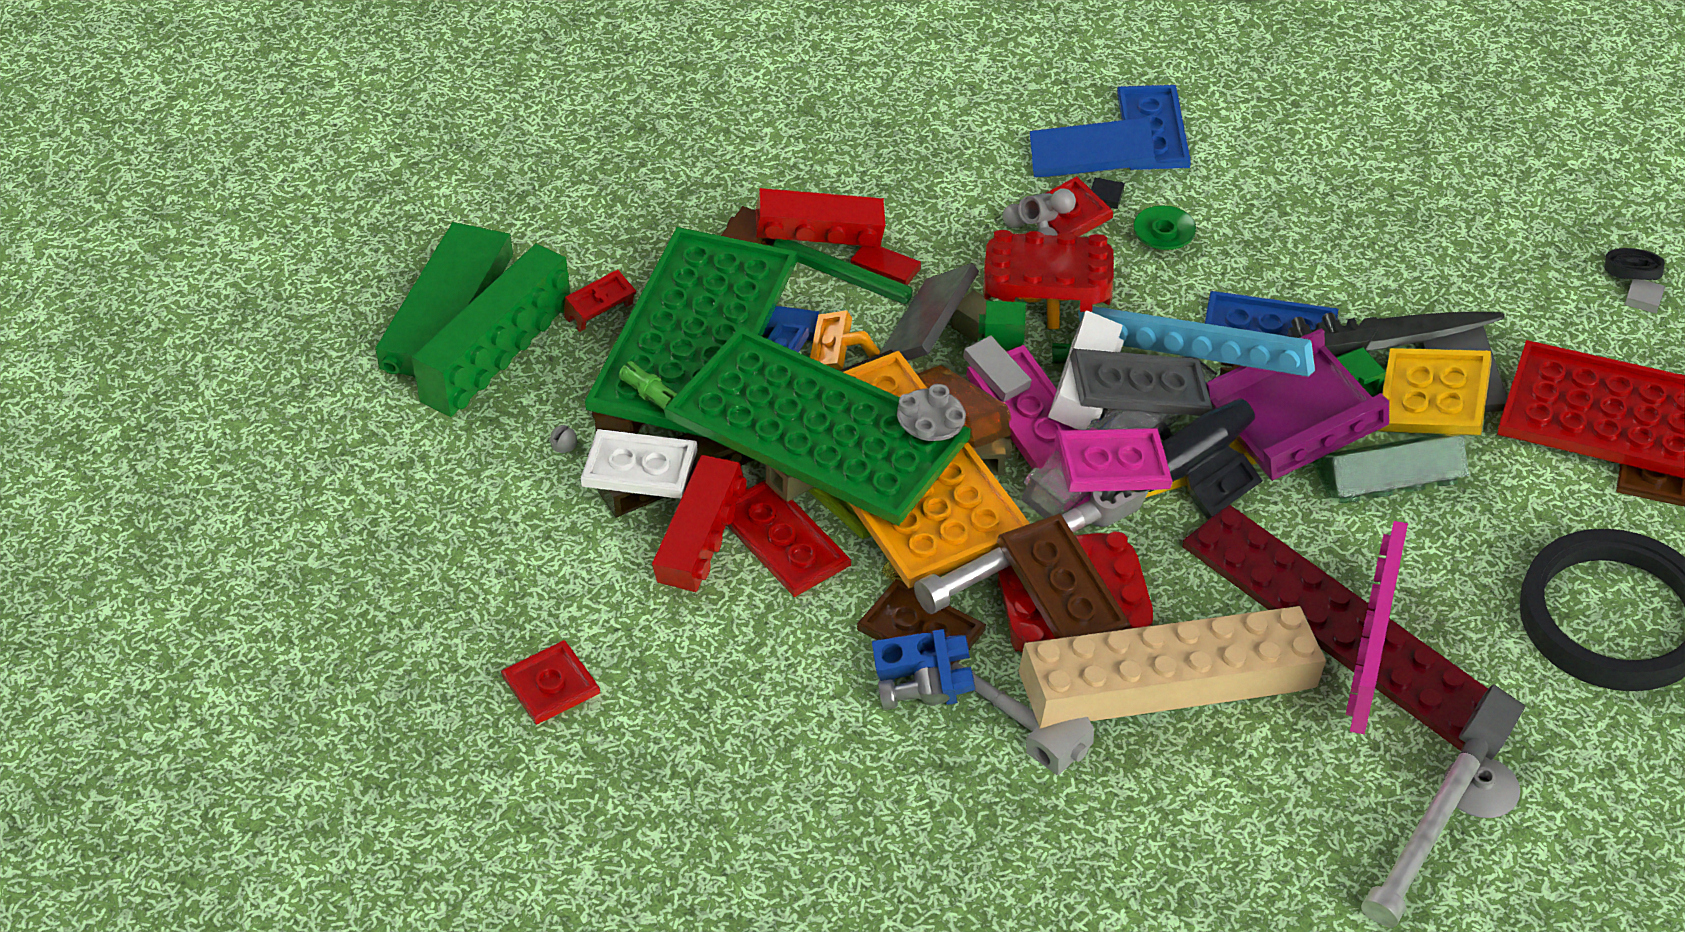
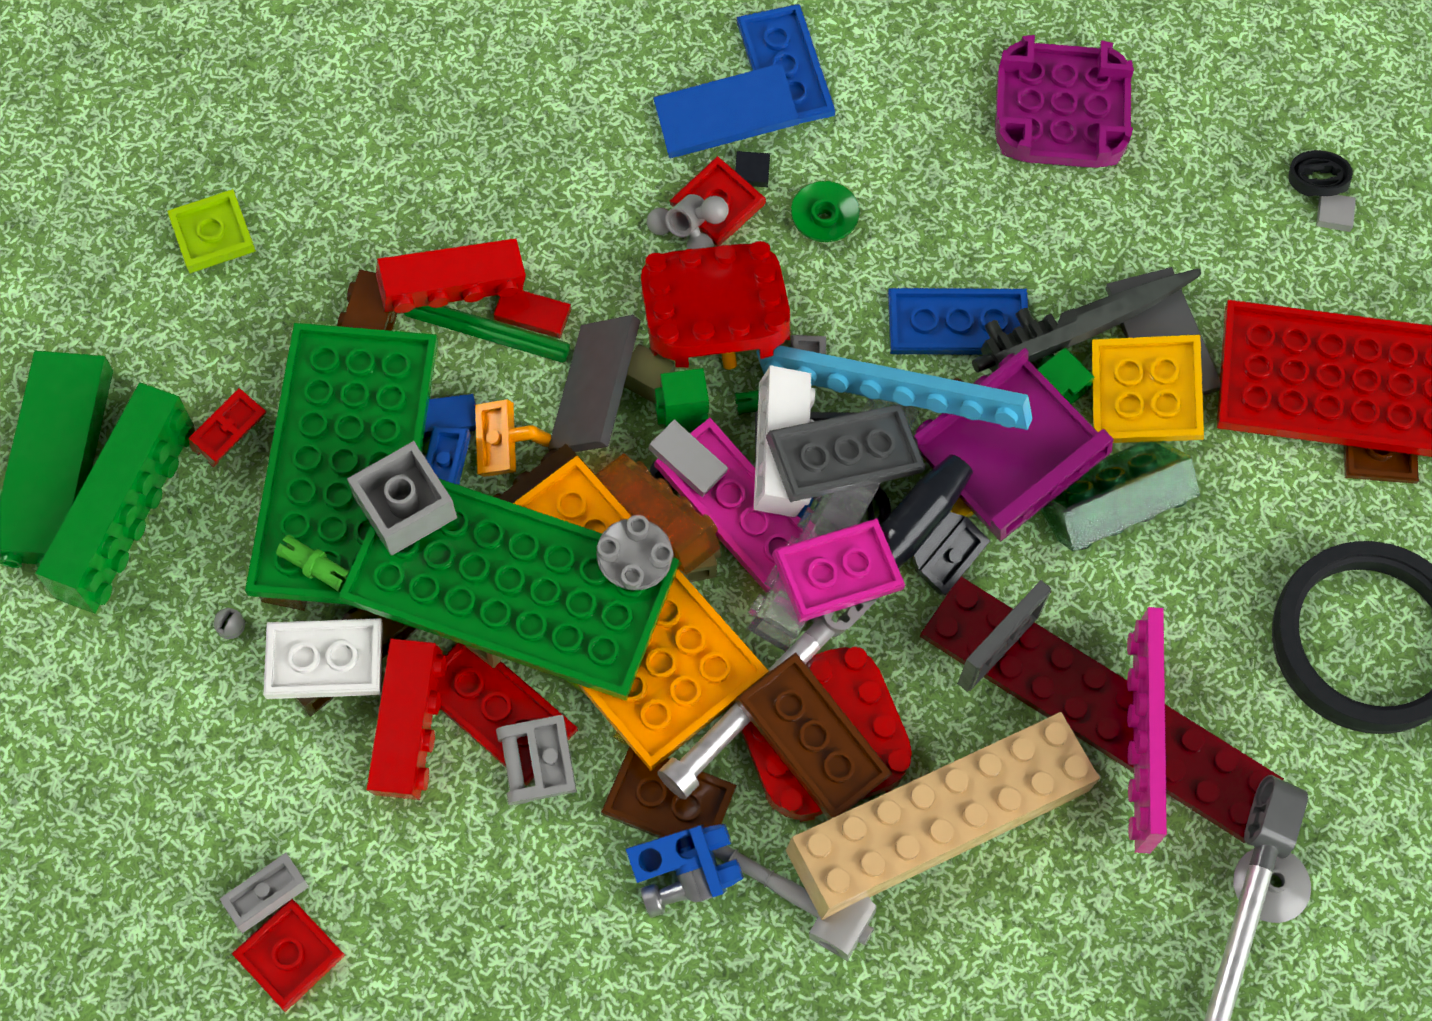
camera: 15 degrees left, 20 degrees up
none -> lime plate [167,189,256,274]
none -> light grey plate [220,853,309,934]
none -> light grey brick [347,441,457,556]
none -> light grey plate [496,715,577,805]
none -> dark grey tile [957,580,1051,692]
none -> magenta plate [995,35,1134,168]

